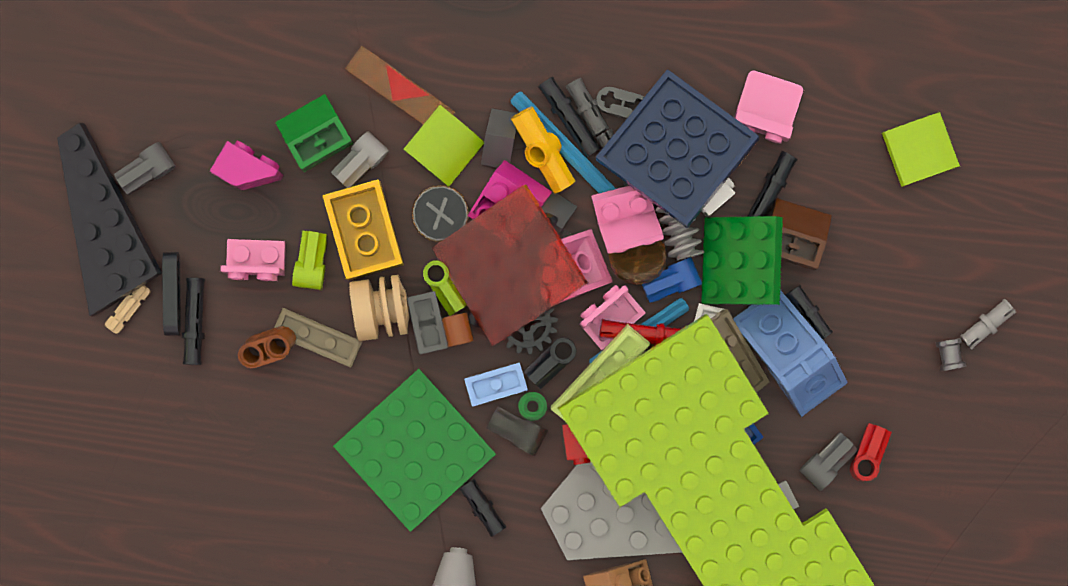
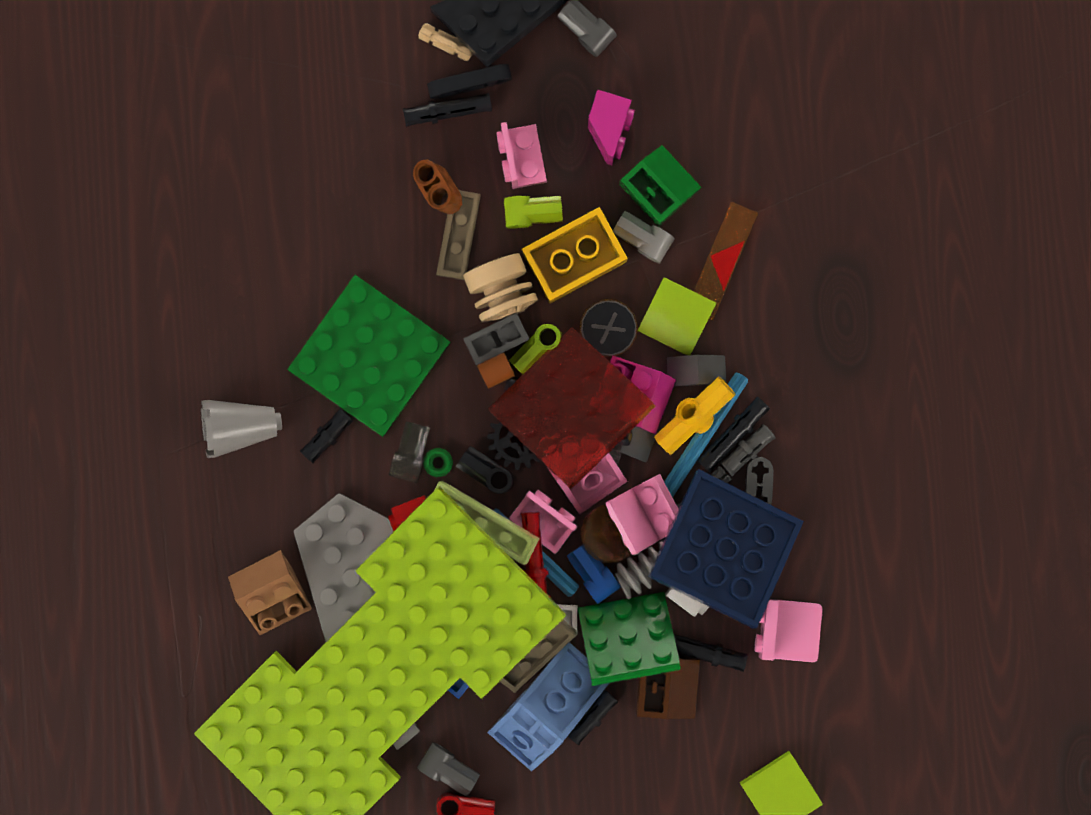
camera: 80 degrees right, 0 degrees up
light blue plate [464,362,528,407] -> none

